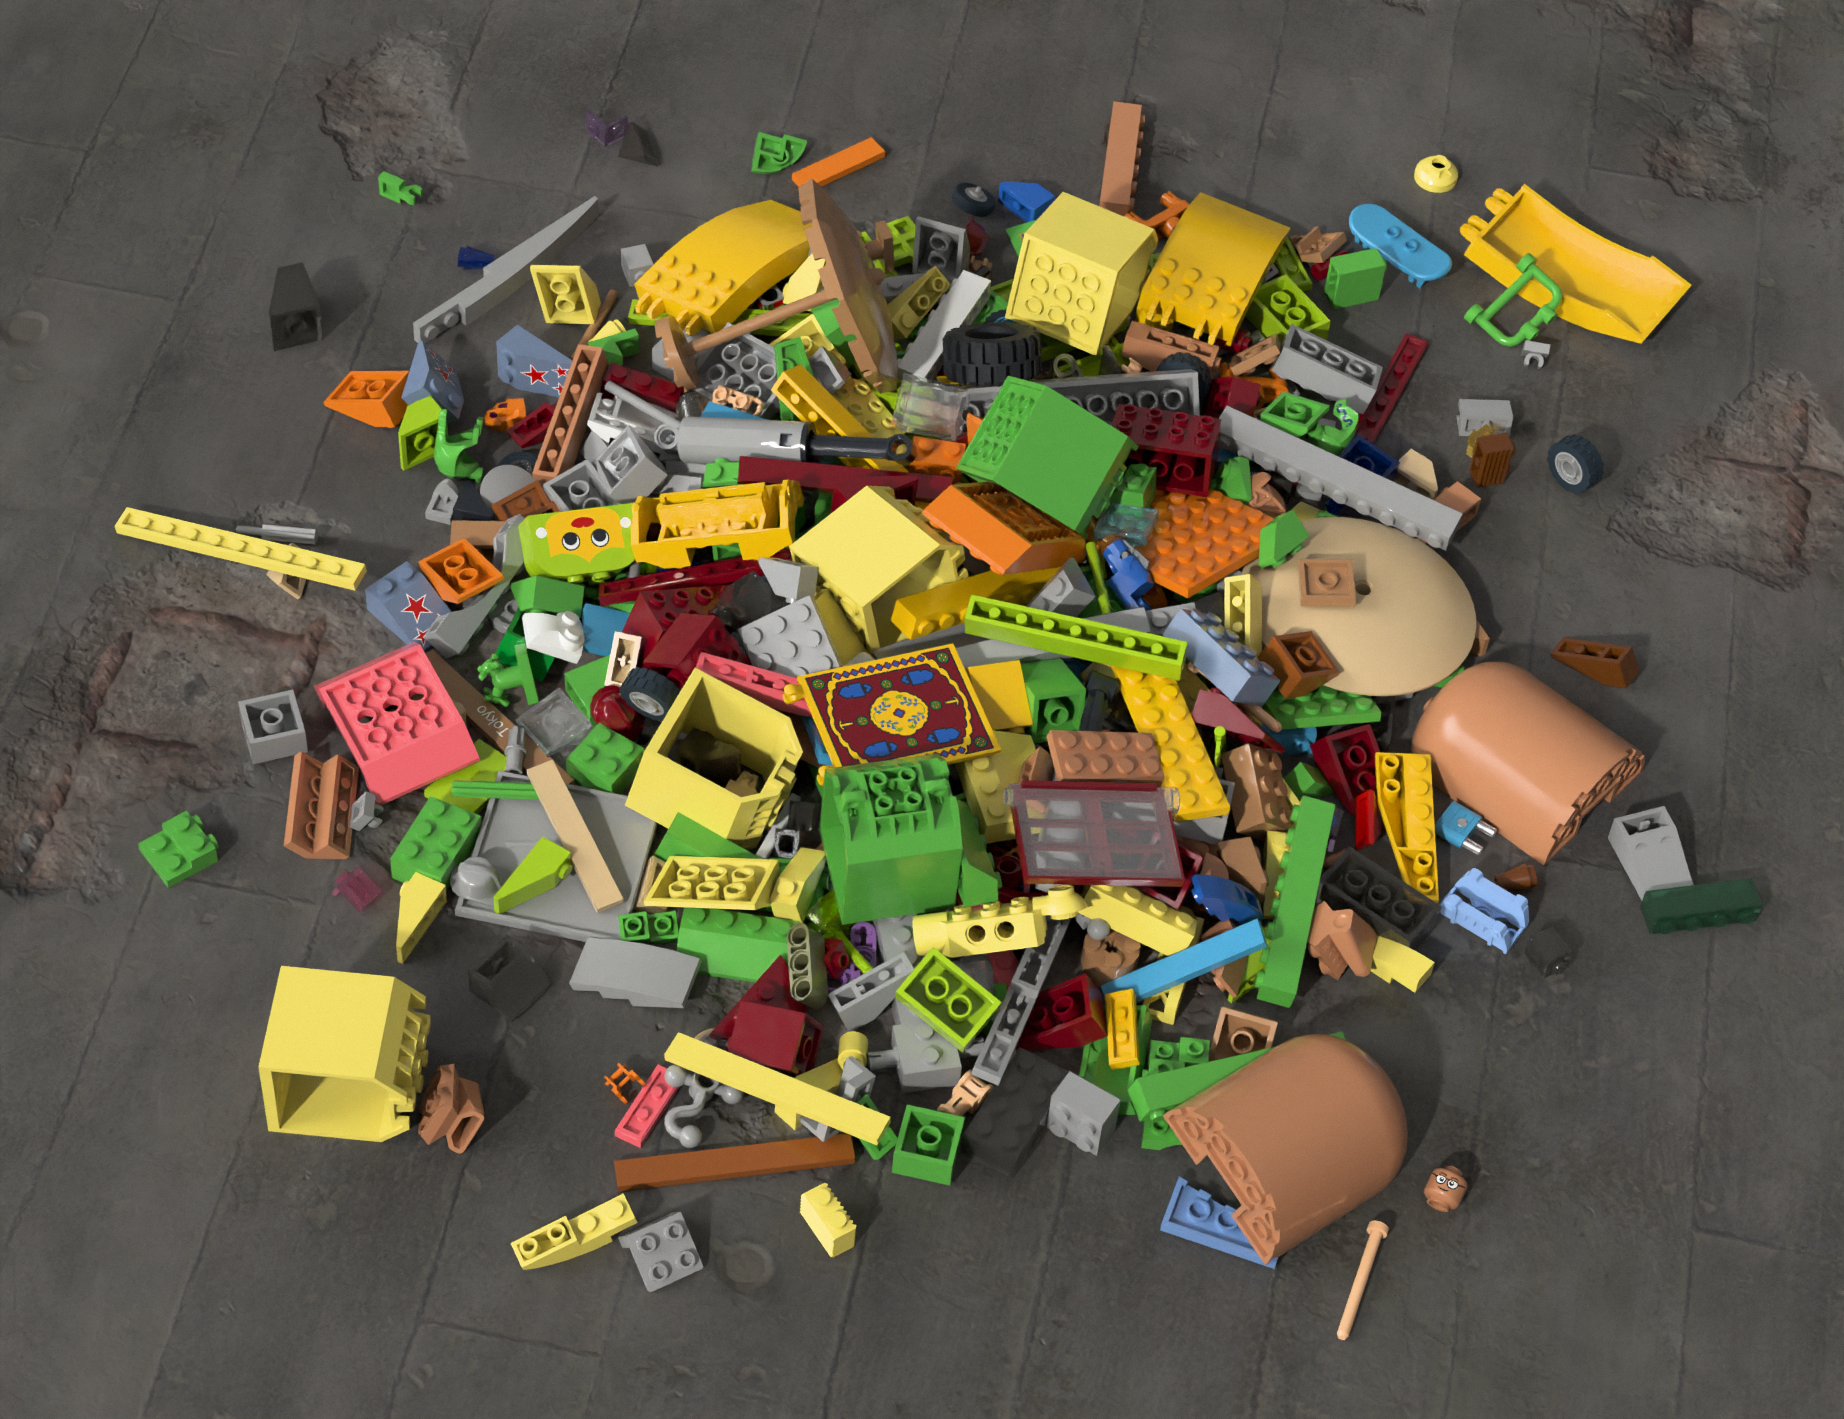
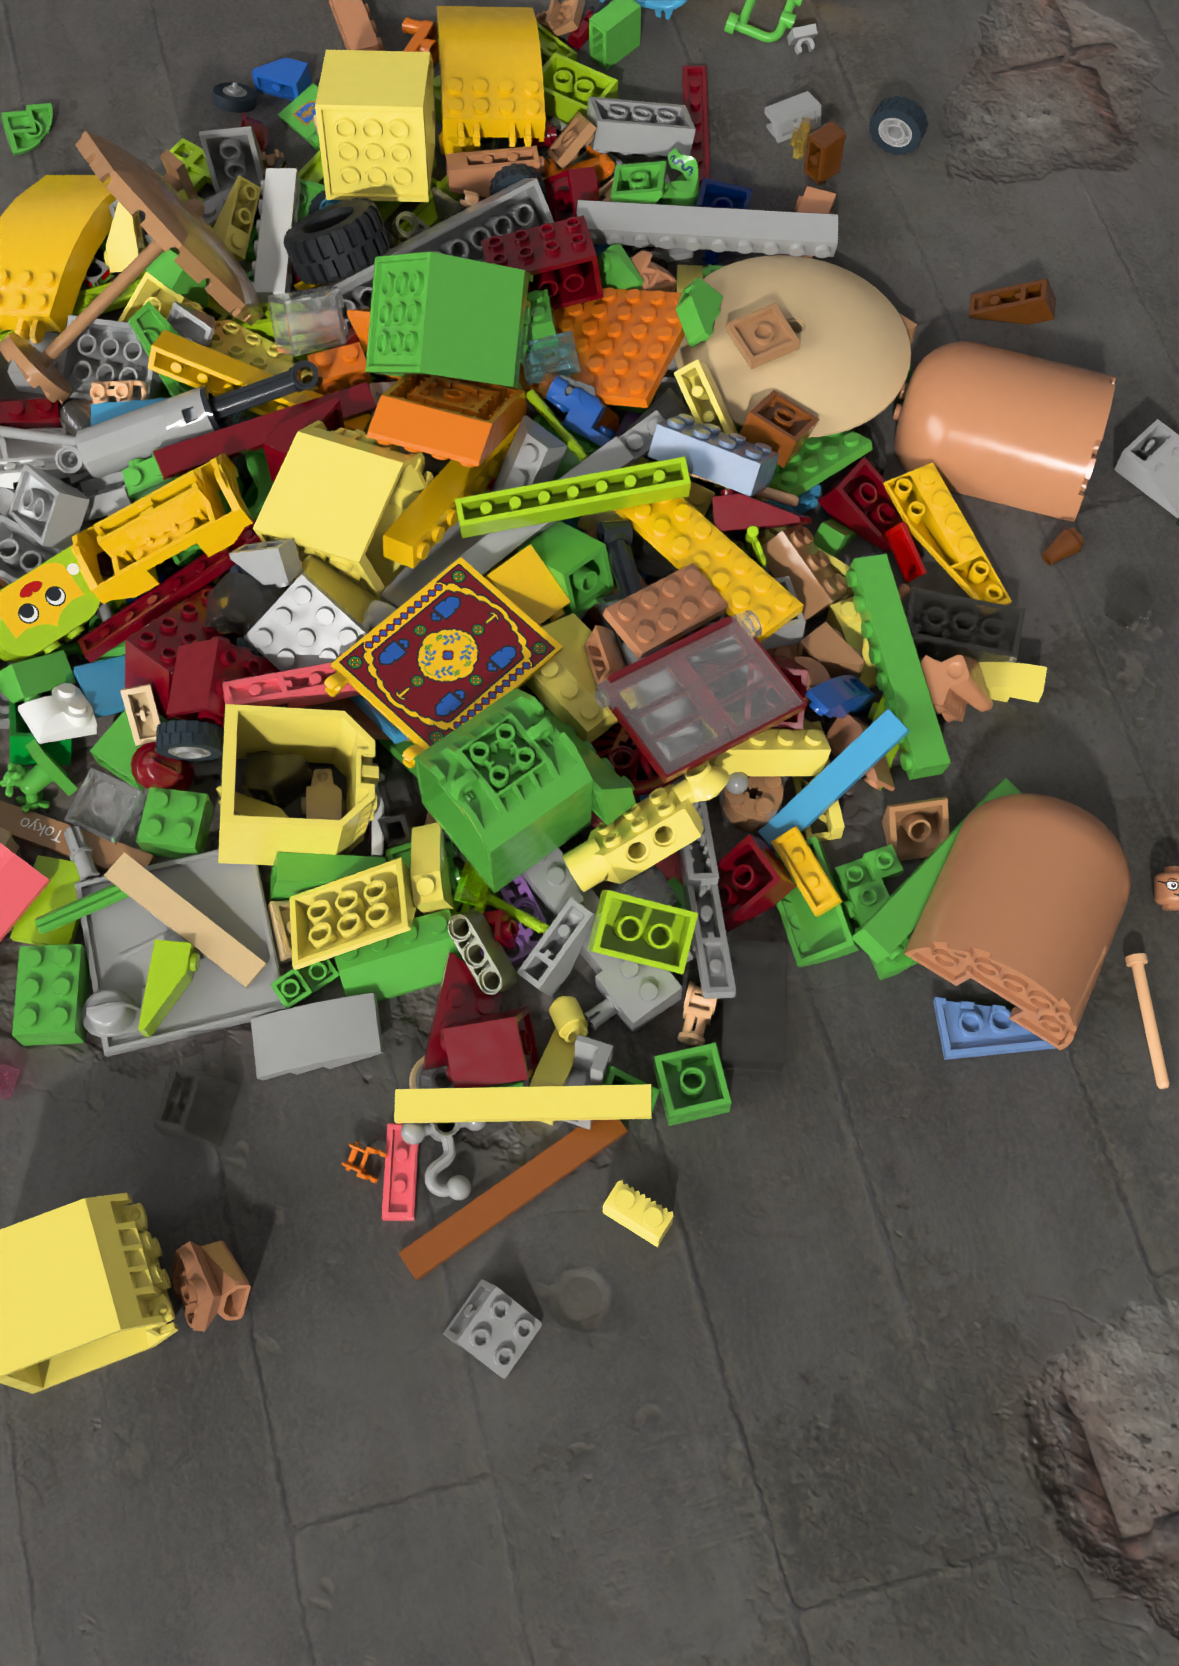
camera: 20 degrees left, 15 degrees up
light yellow slope [396,872,447,964] -> none
light yellow slope [511,1193,638,1270] -> none
orange tile [792,137,885,187] -> none
light grey brick [1047,1071,1120,1156] -> none
tan slope [1390,449,1438,500] -> none
dark azure piece [1435,801,1497,855] -> none
light blue piece [1436,868,1529,954] -> none

